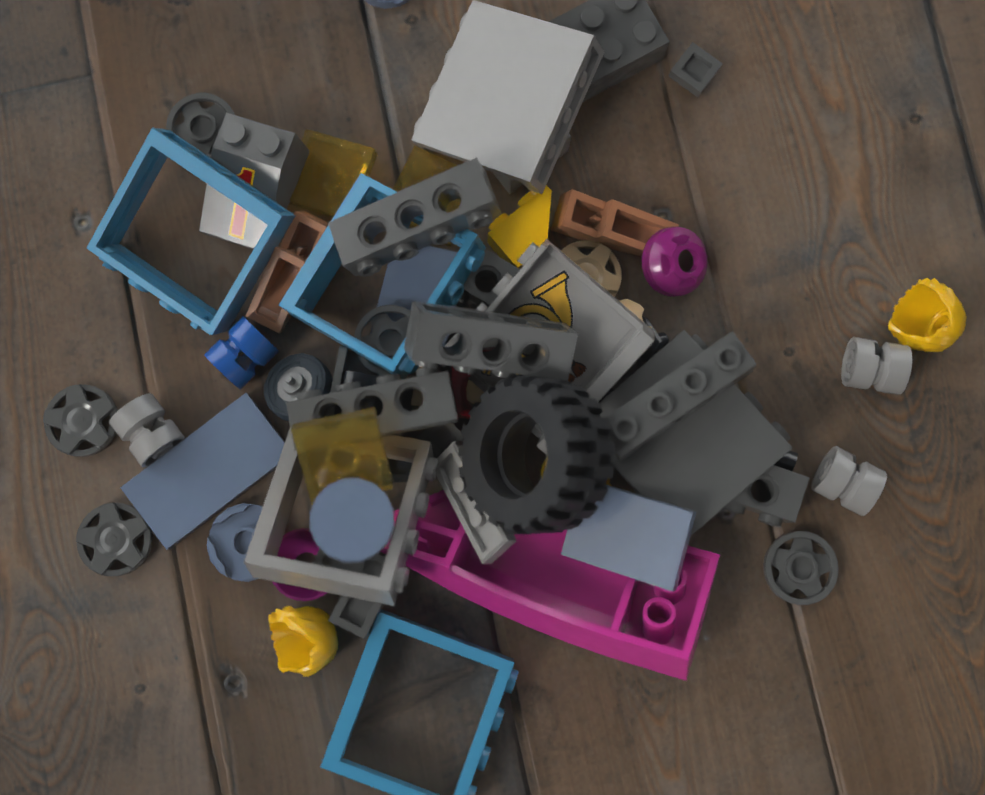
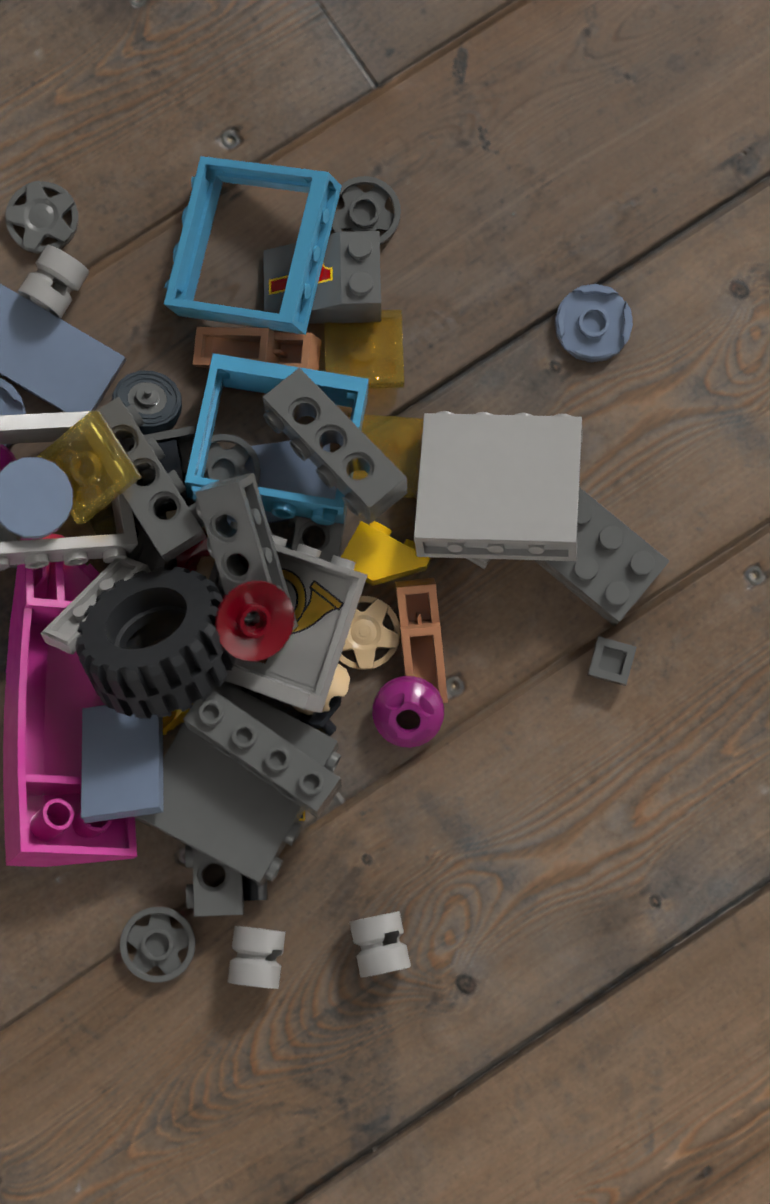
camera: 70 degrees right, 0 degrees up
blue wheel [204,316,279,390] -> none
yellow hair [888,278,967,352] -> none
none -> dark red dish [215,581,294,661]

